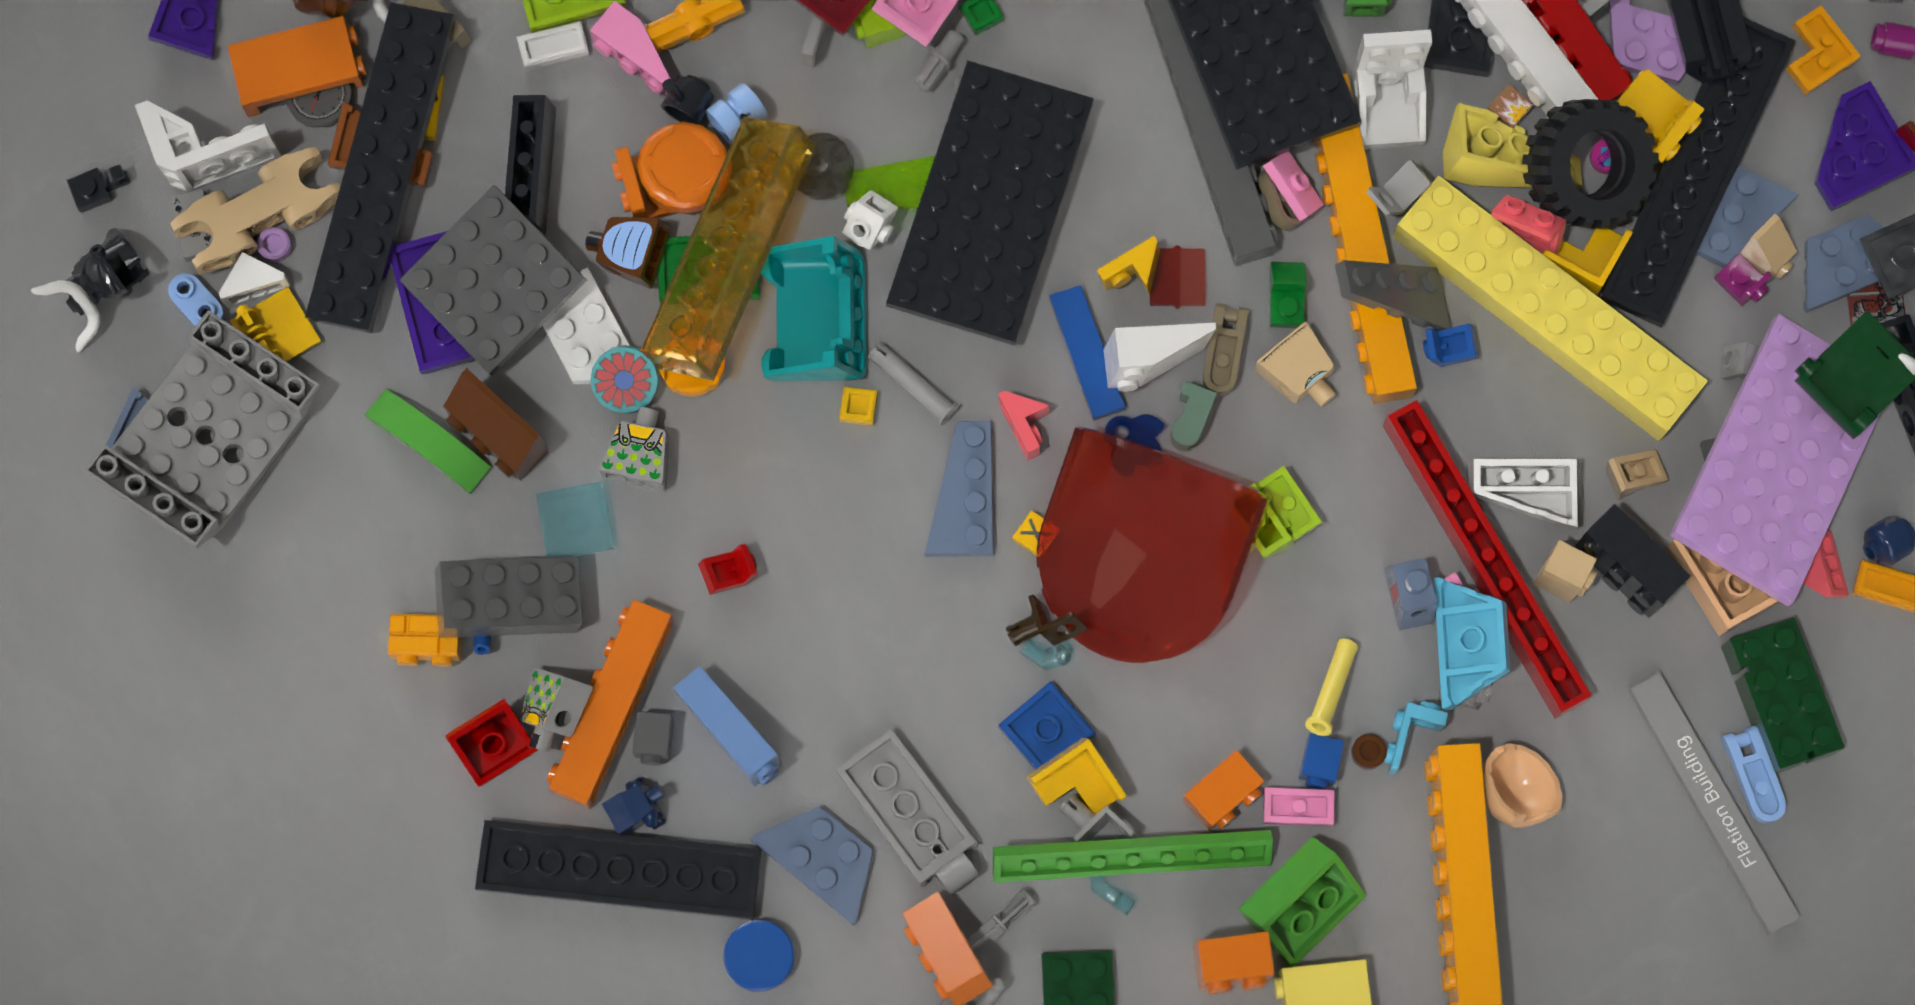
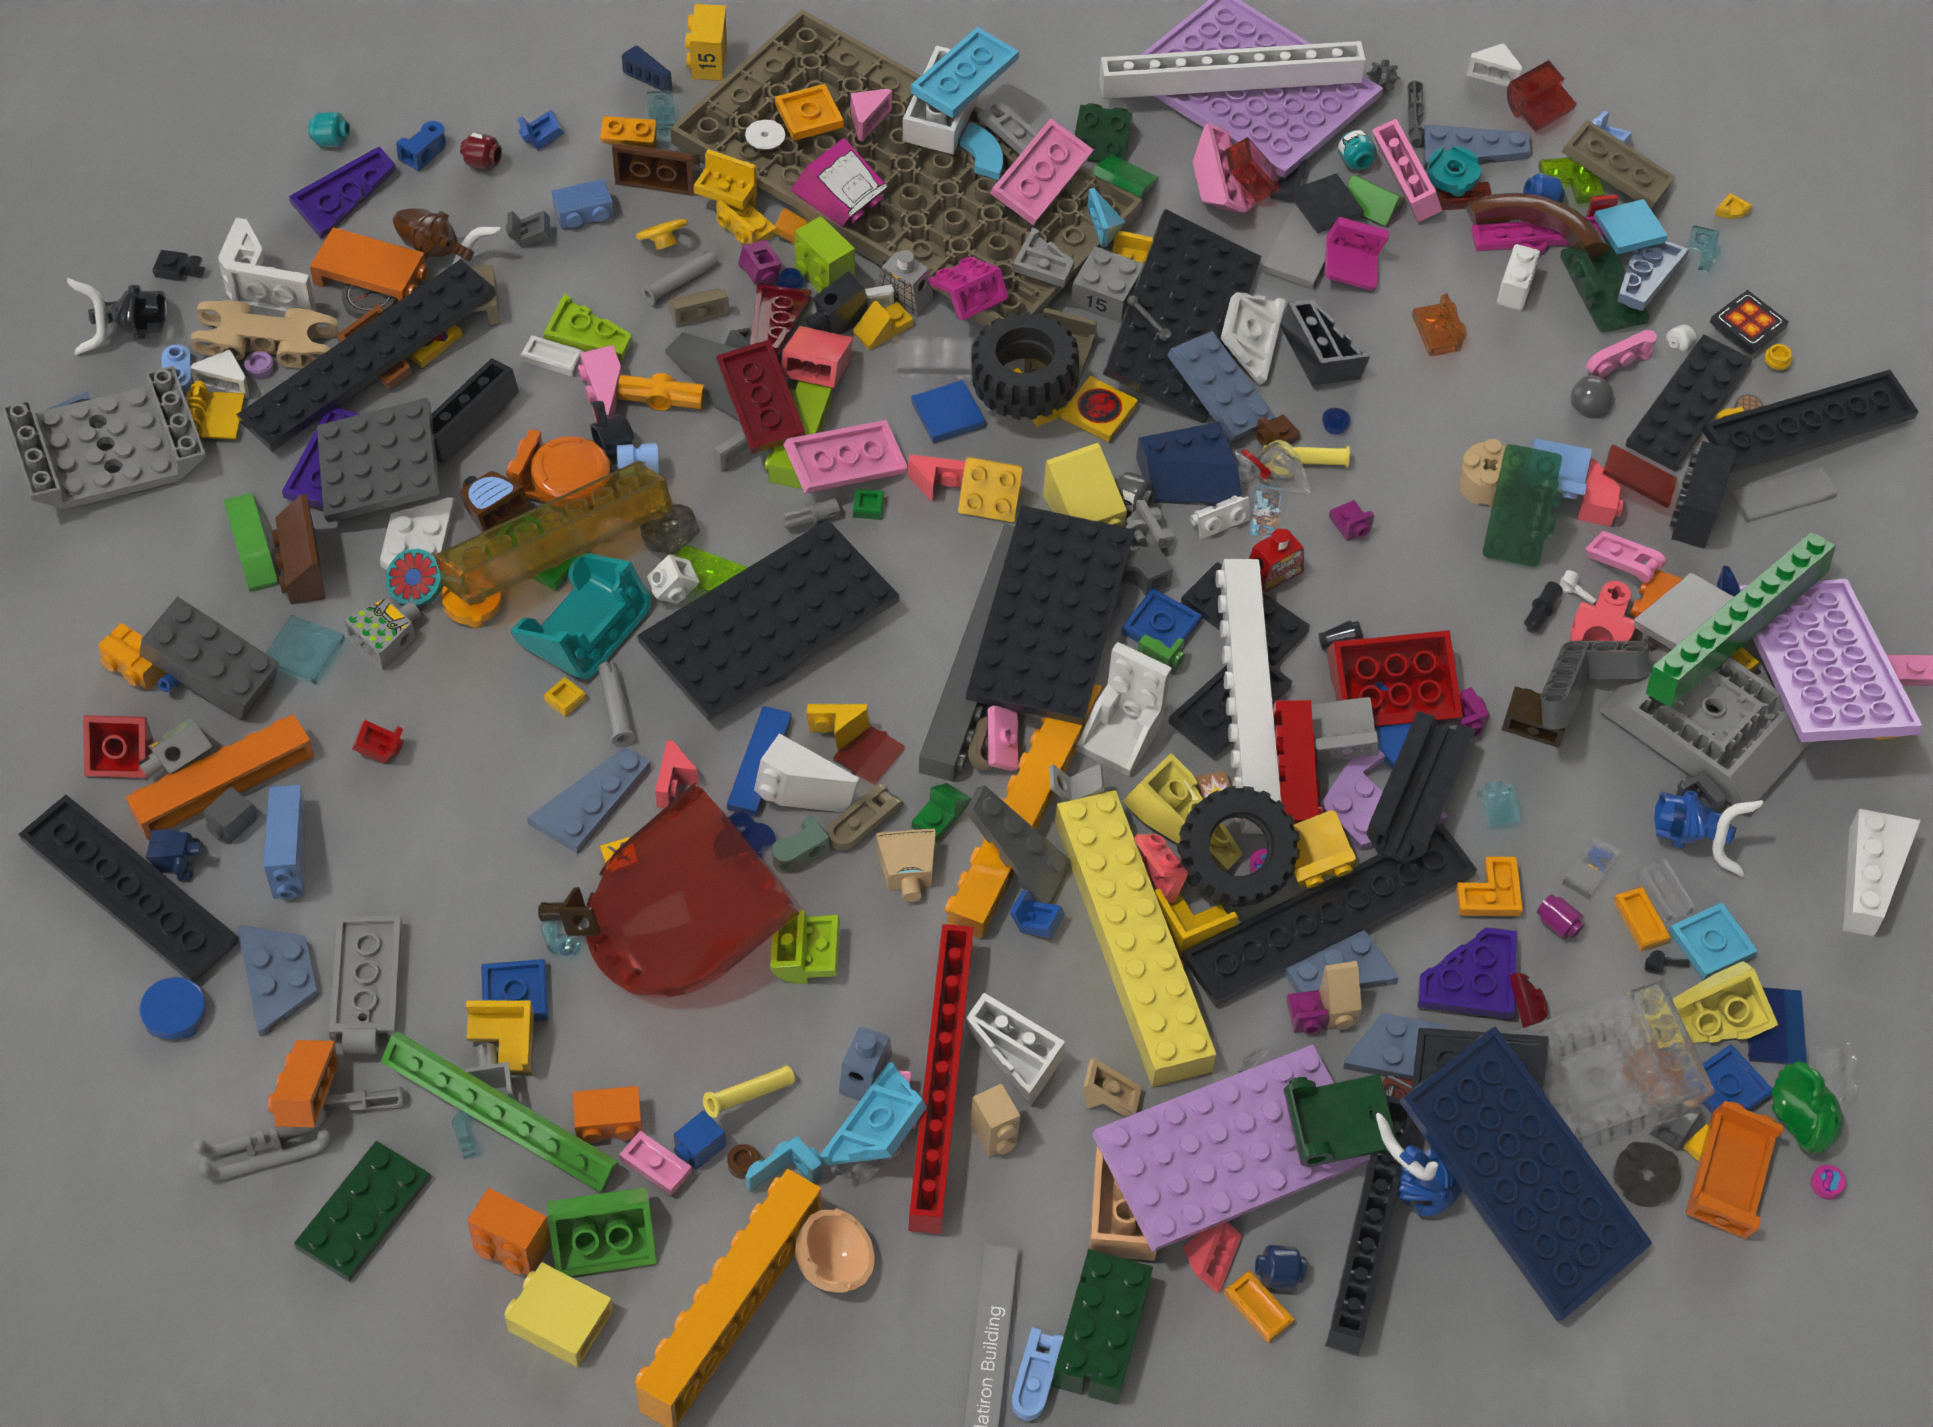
camera: 30 degrees right, 20 degrees down
black brick [1574,504,1691,618] -> none

